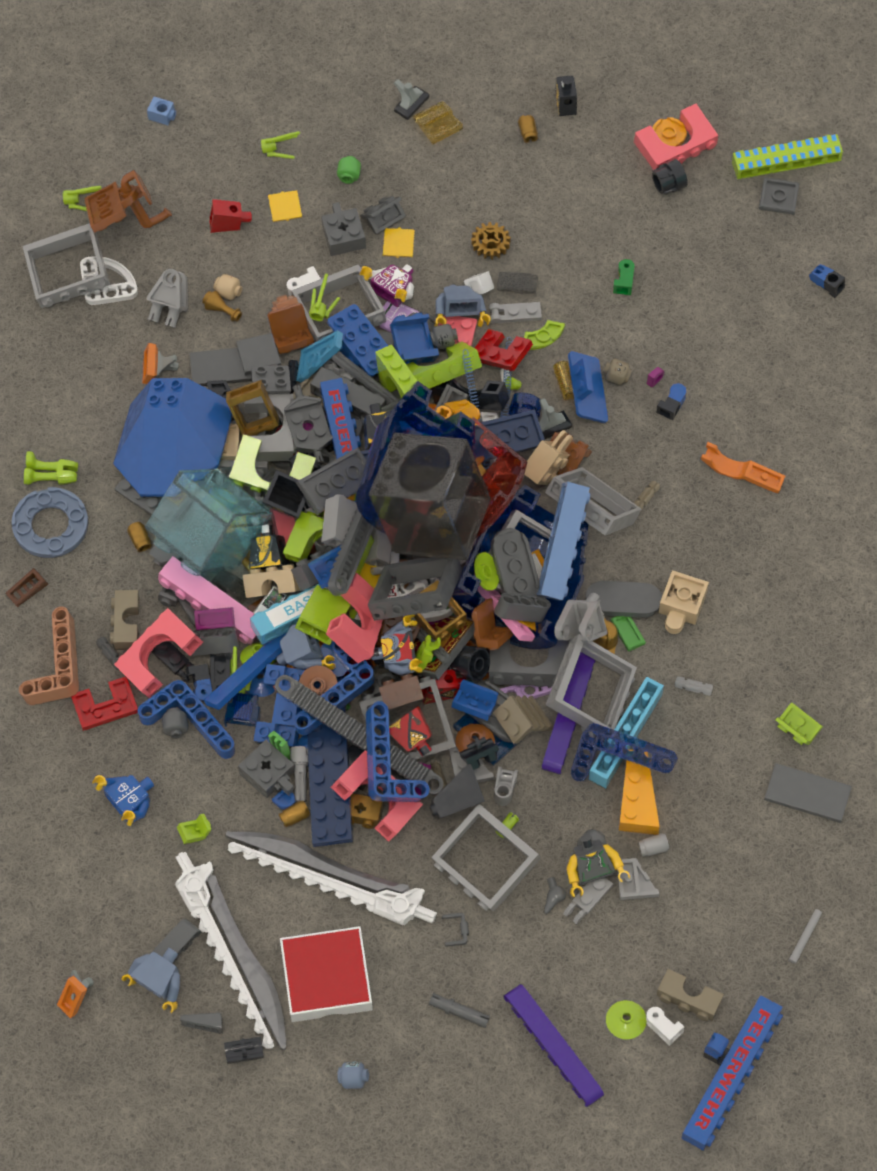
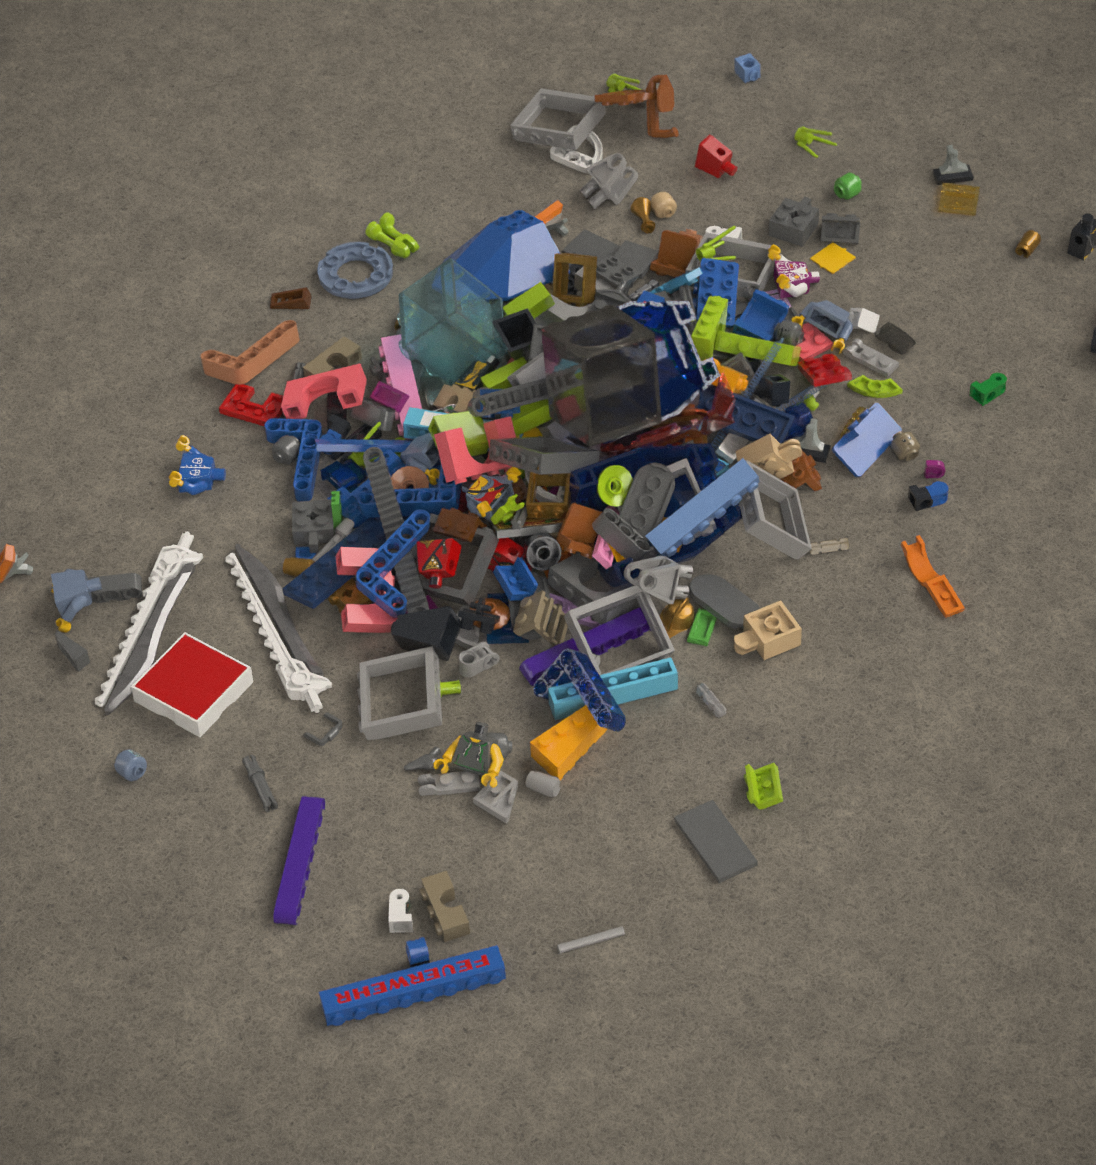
camera: 45 degrees right, 15 degrees down
lime bracket [176,814,211,844] -> none
black hips [224,1037,264,1064] -> none
yellow piece [268,190,302,222] -> none
pearl gold gear [471,222,511,260] -> none
lime dish [606,1000,647,1040] -> none

